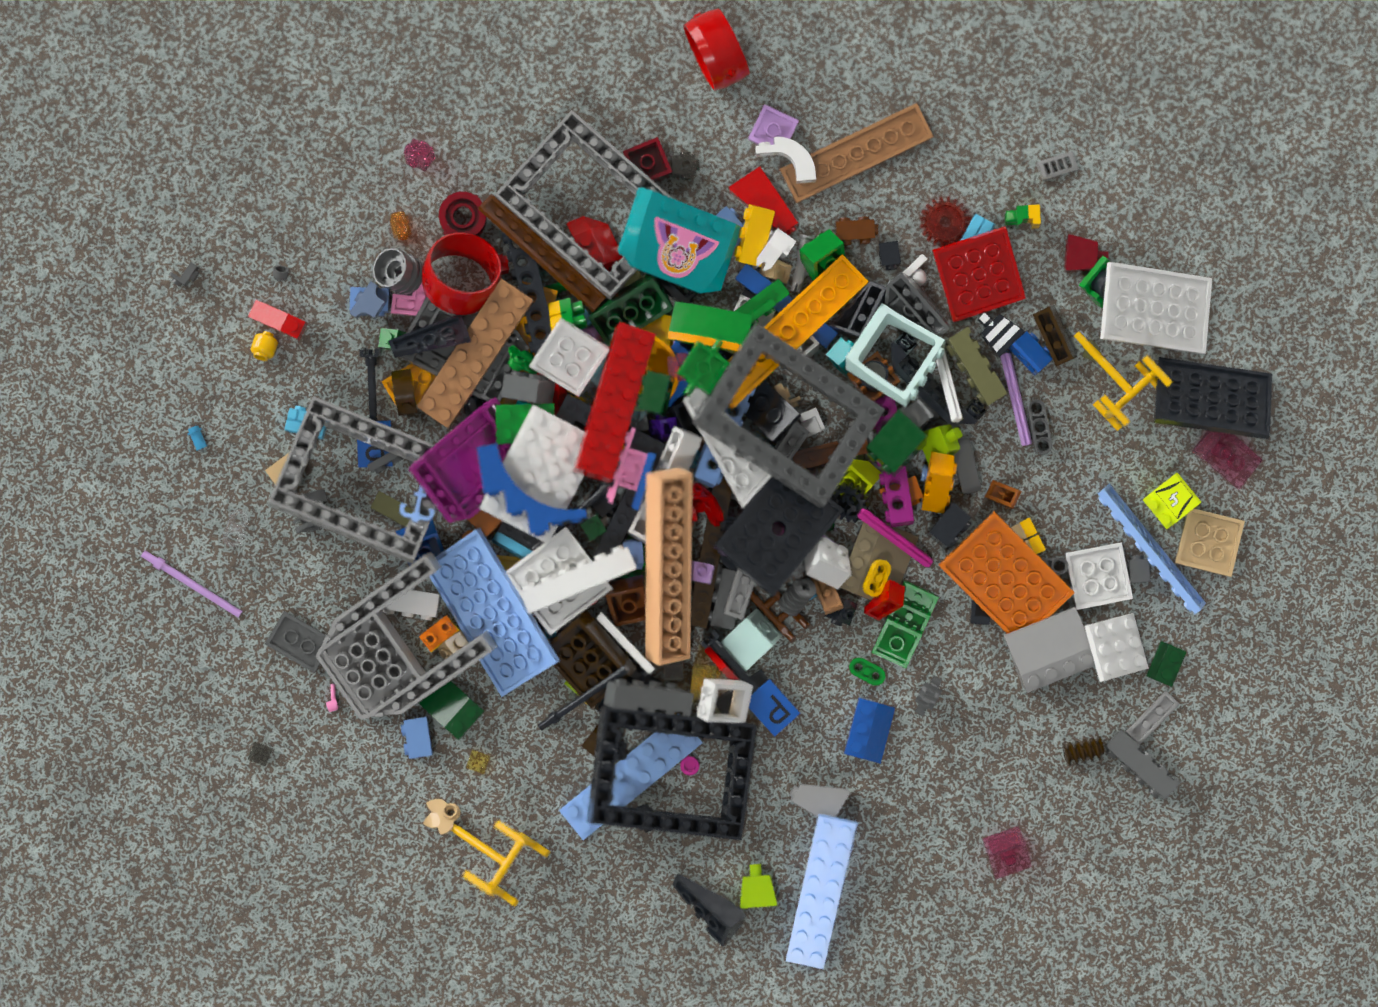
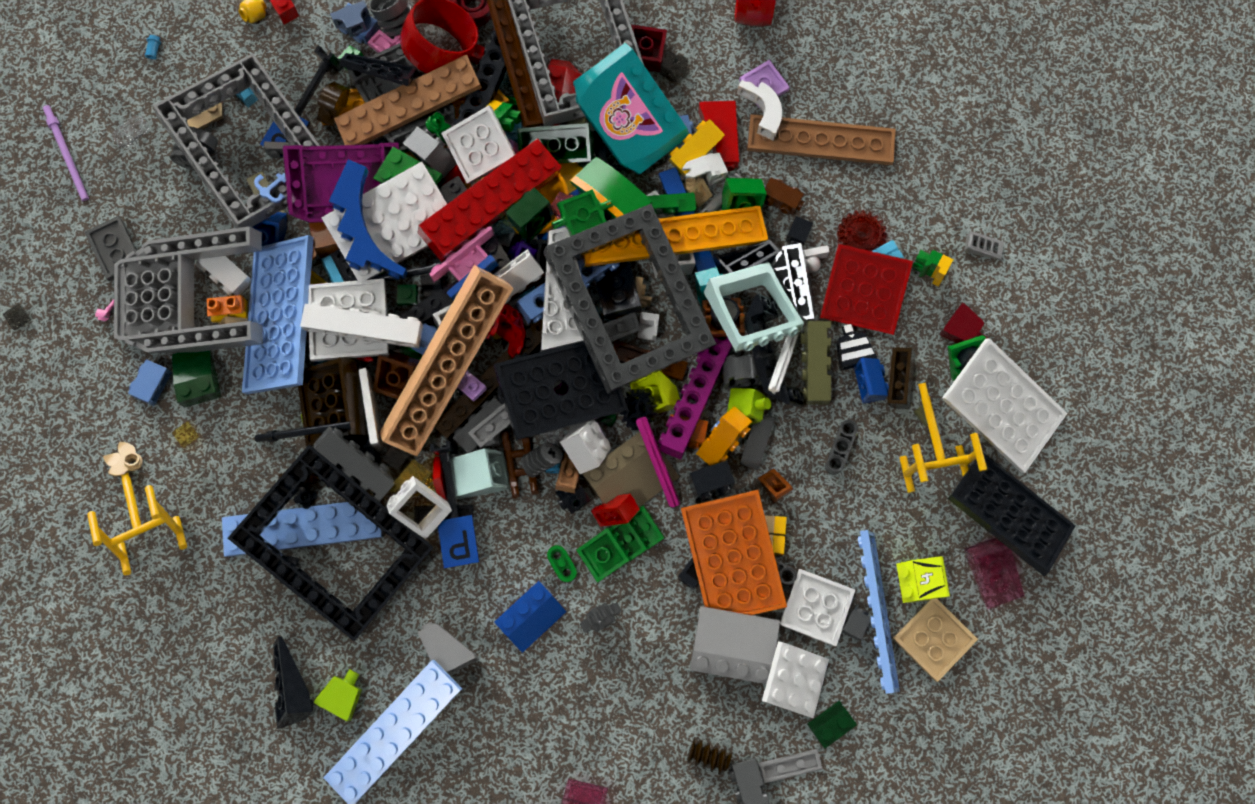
camera: 35 degrees right, 10 degrees down
dark pink tile [680,756,699,775] -> none
yellow plate [863,559,891,597] -> none
dark green slope [866,410,927,477] -> none
lavender axle [1001,353,1032,446] -> none

